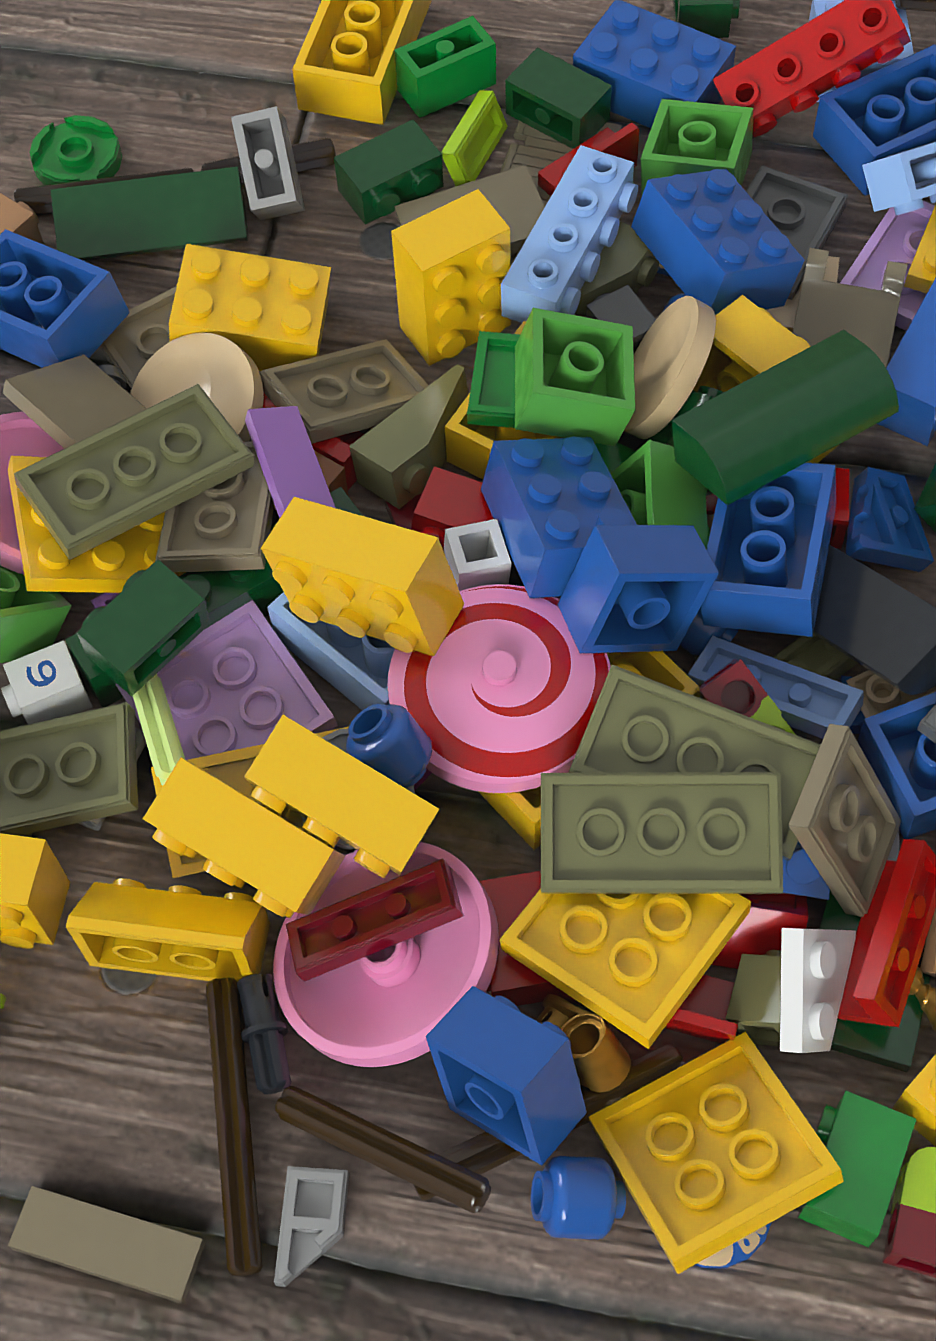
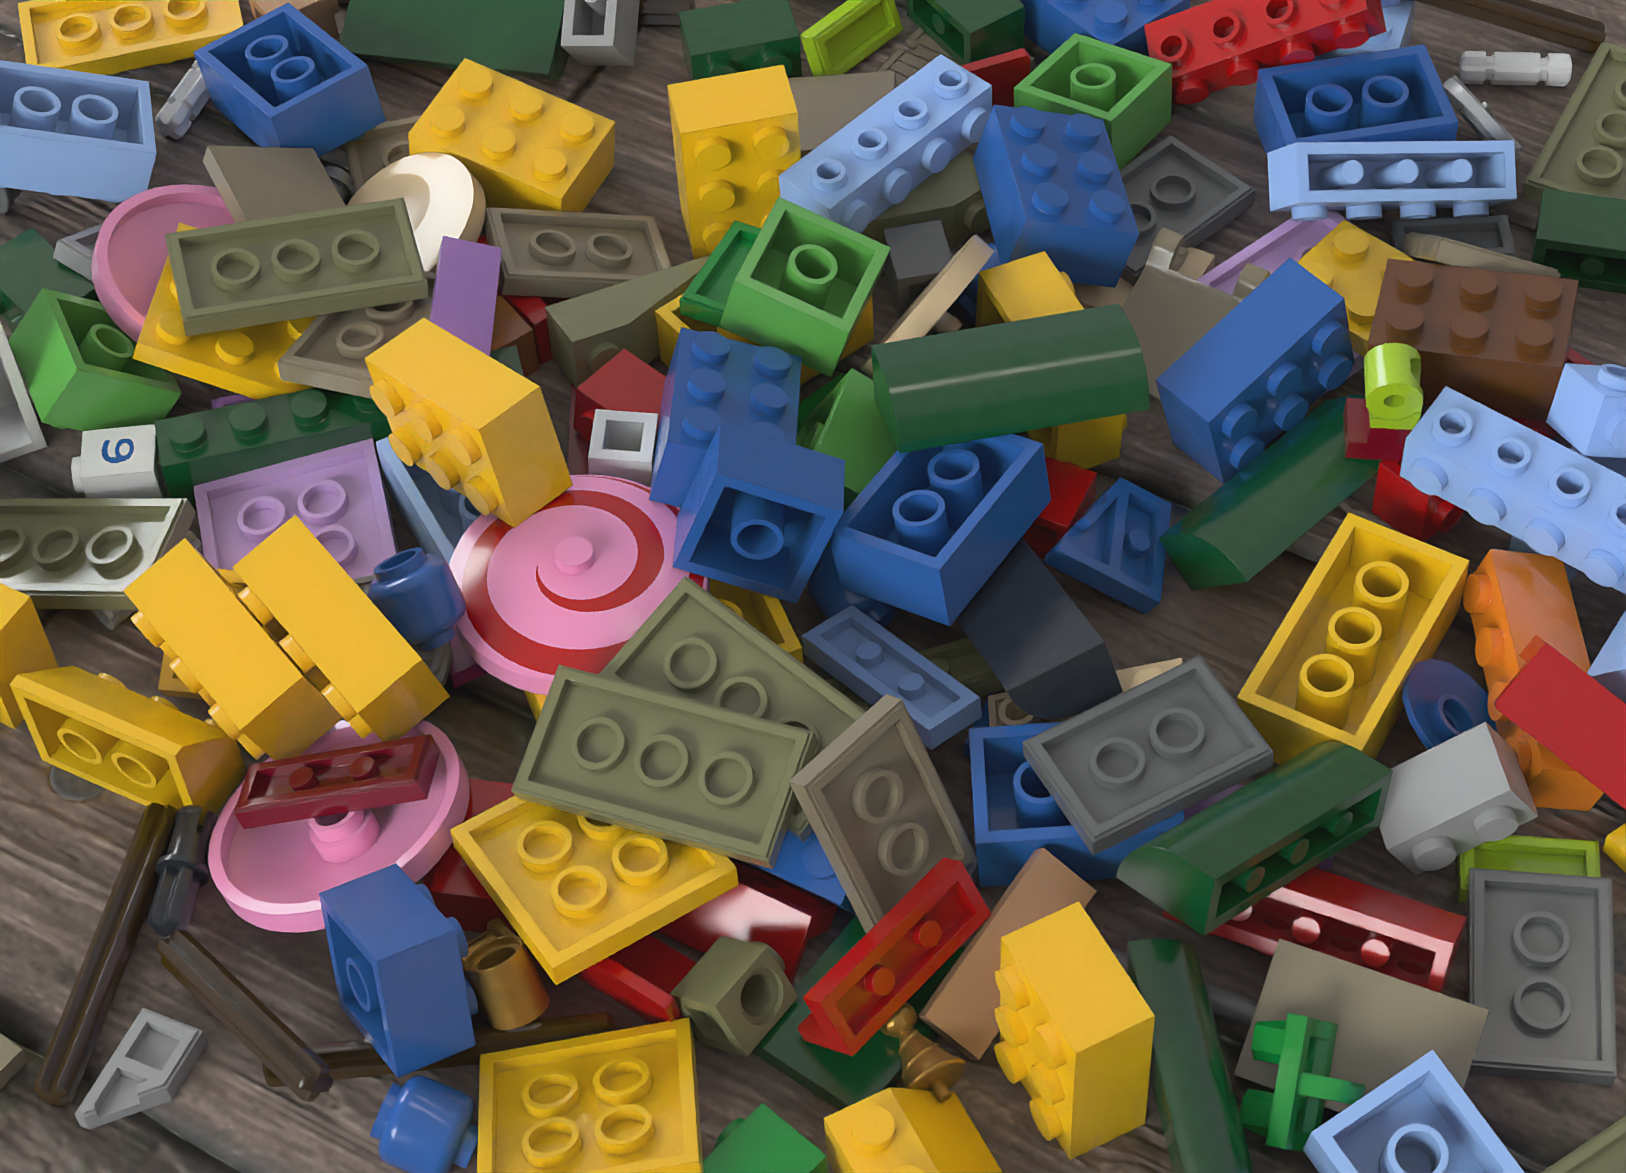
camera: 20 degrees right, 10 degrees down
dark green brick [77,559,211,697] -> none
yellowish green axle [133,674,186,786] -> none
dark red leg [695,658,795,735] -> none
white wing [780,928,856,1053] -> none

